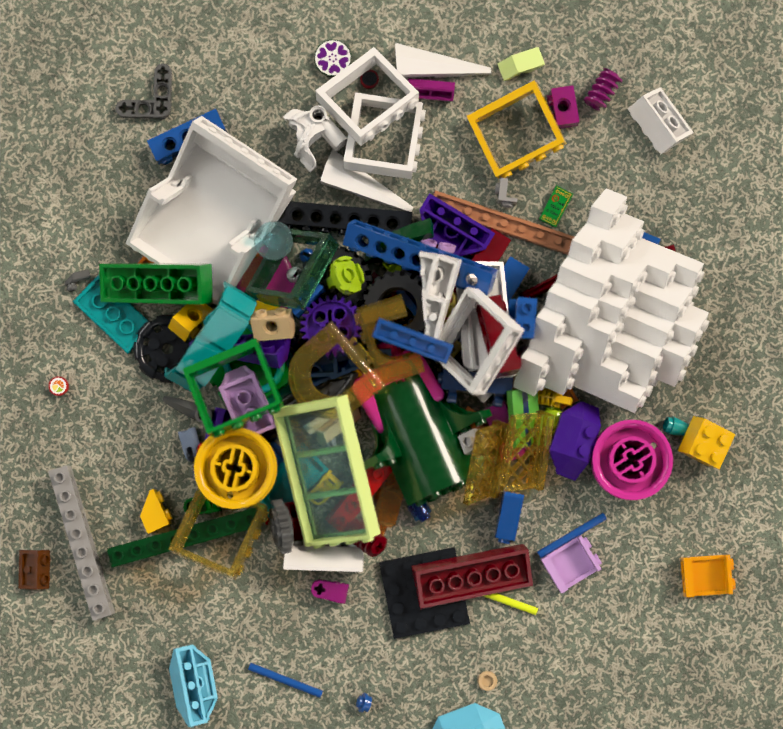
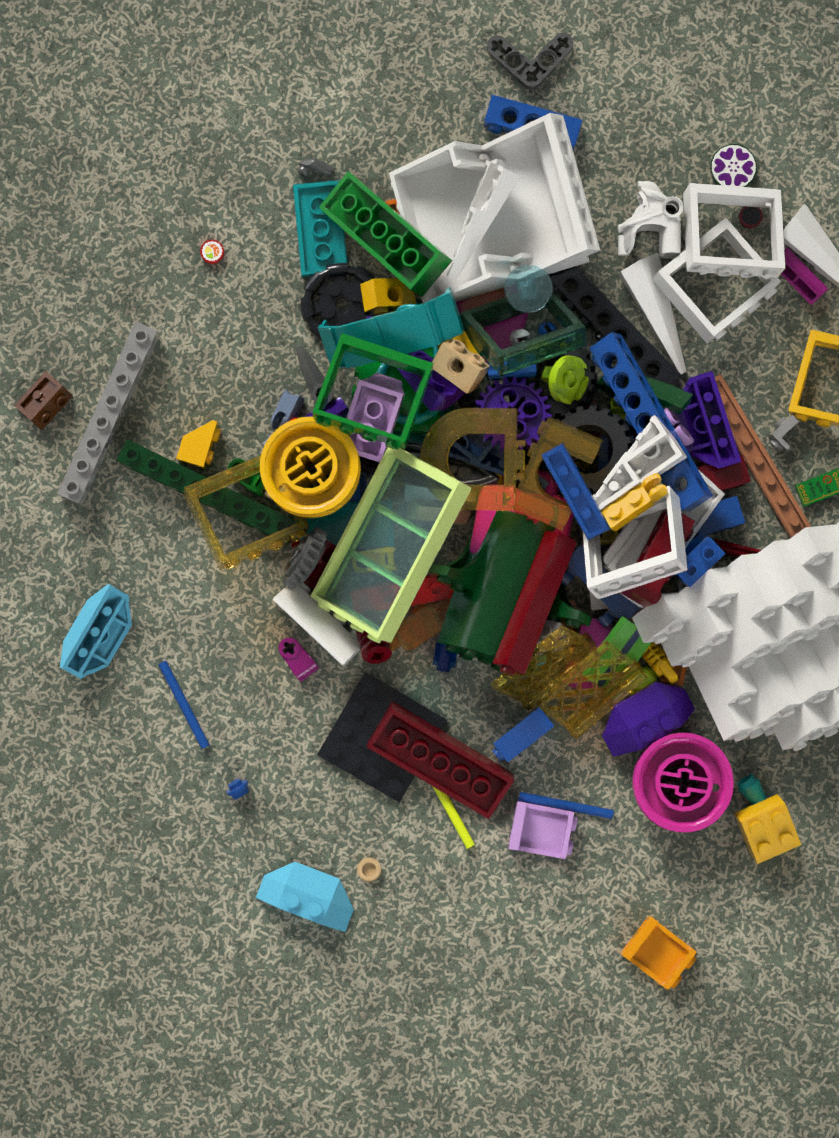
camera: 35 degrees right, 0 degrees up
none -> white wedge [446,160,521,279]
none -> dark red brick [493,531,577,676]
none -> yellow hinge [601,474,668,531]

